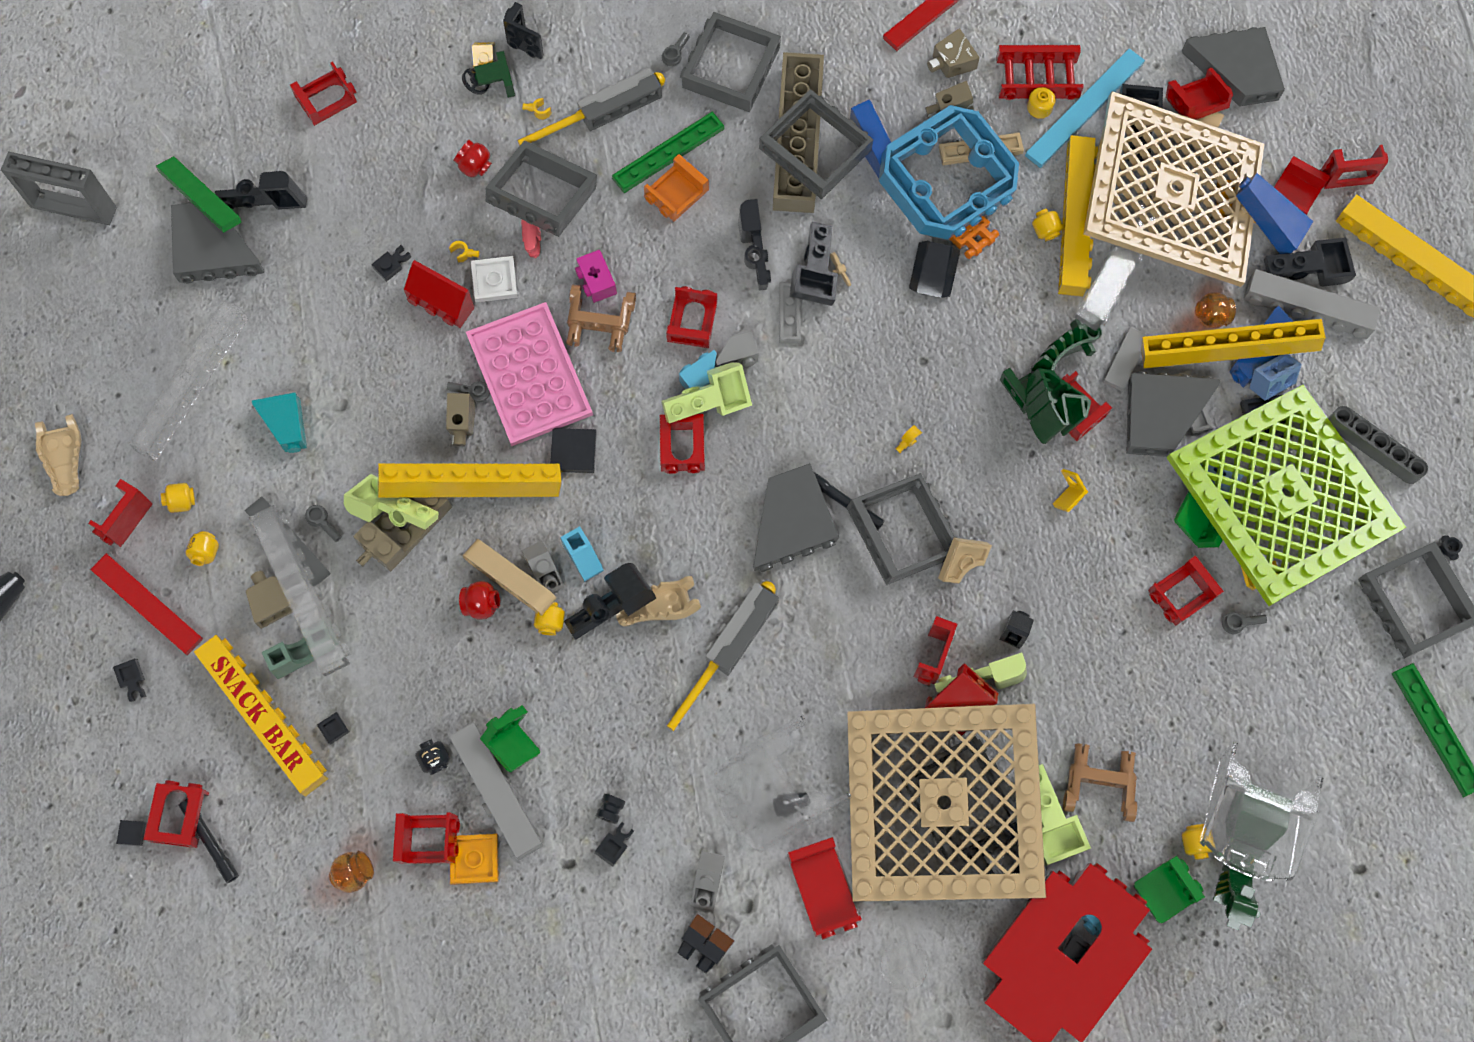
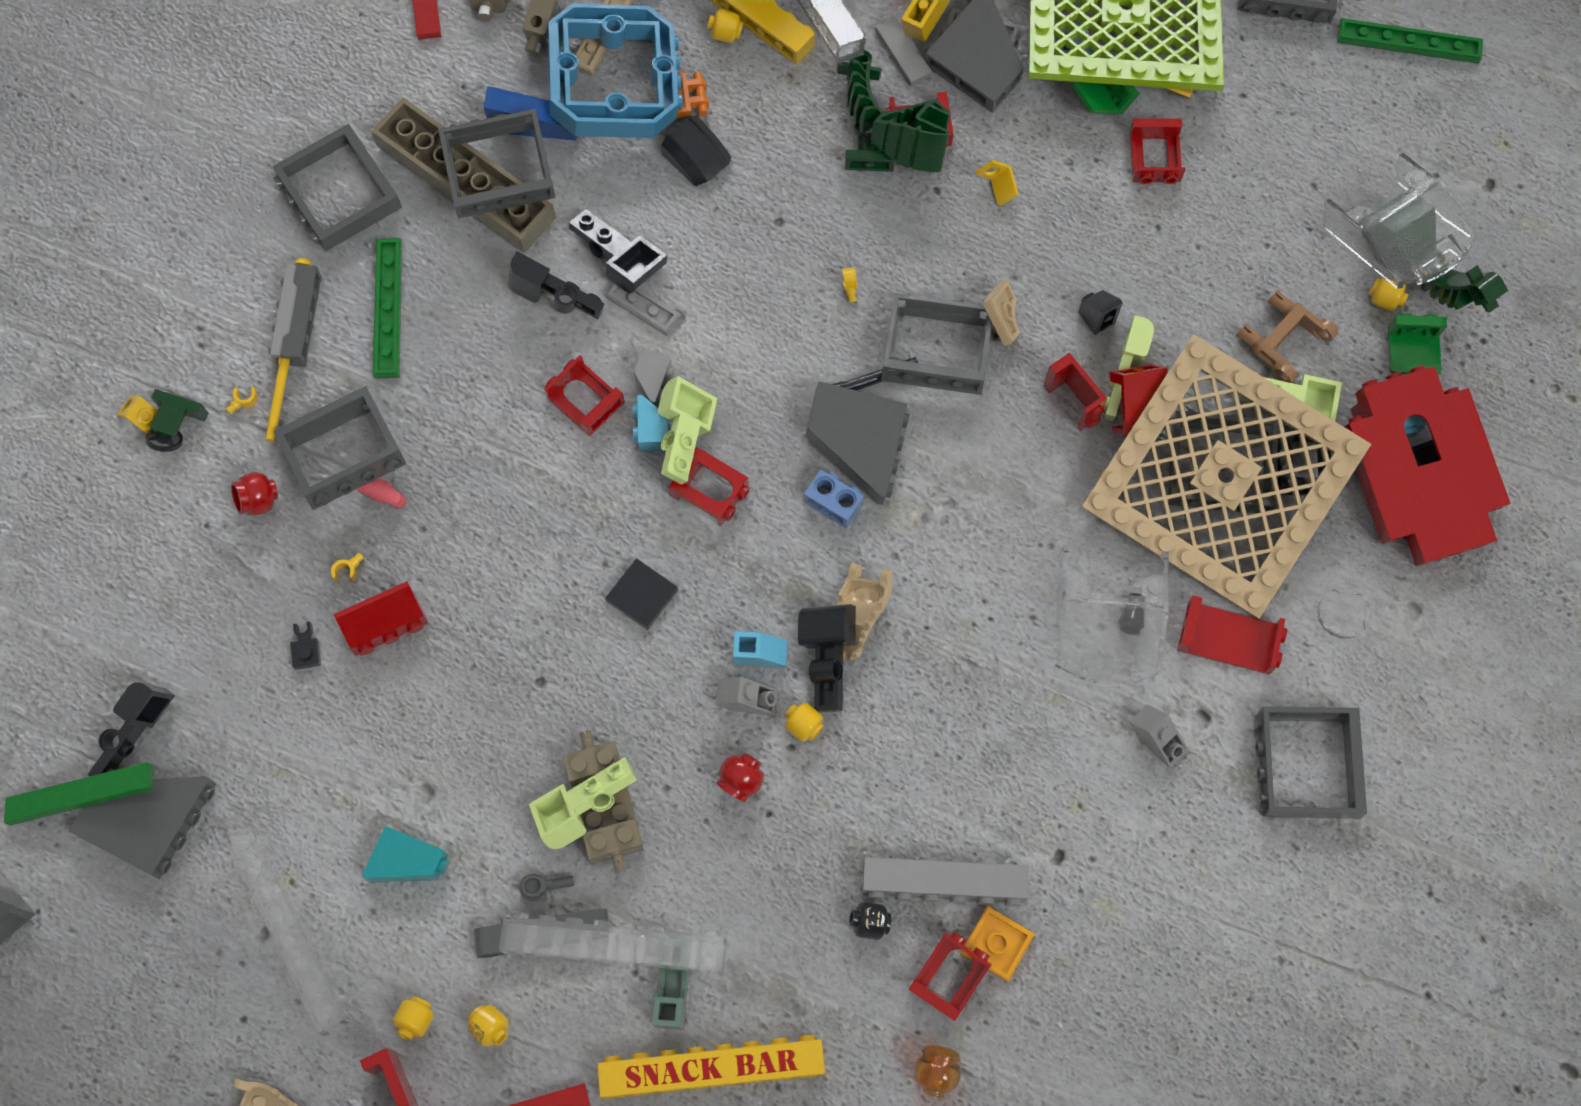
camera: 55 degrees left, 0 degrees up
dark tan torso [246,571,300,629] -> none
red panel [290,61,357,126] -> none
black tile [317,712,350,745] -> none
yellow brick [378,463,561,498] -> none
dark tan torso [446,393,476,446] -> none
dark grey plate [447,381,490,402] -> none
tan beam [462,539,557,616] -> none
bright pink plate [466,302,593,446] -> none
white tile [471,256,518,303] -> none
green bracket [480,705,540,772] -> none
black bracket [503,2,544,59] -> none
medium nougat connector [566,284,636,352] -> none
dark pink brick [575,249,617,303] -> none
black plate [594,822,634,867] -> none
black wheel [595,794,626,824] -> none
orange panel [644,154,709,222] -> none
dark grey plate [662,32,690,66] -> none
piece [667,581,779,731] -> none
black hips [677,914,735,974] -> none
tan piece [830,252,851,287] -> none
dark grey plate [1222,612,1267,635] -> none
none -> medium blue brick [804,469,864,529]

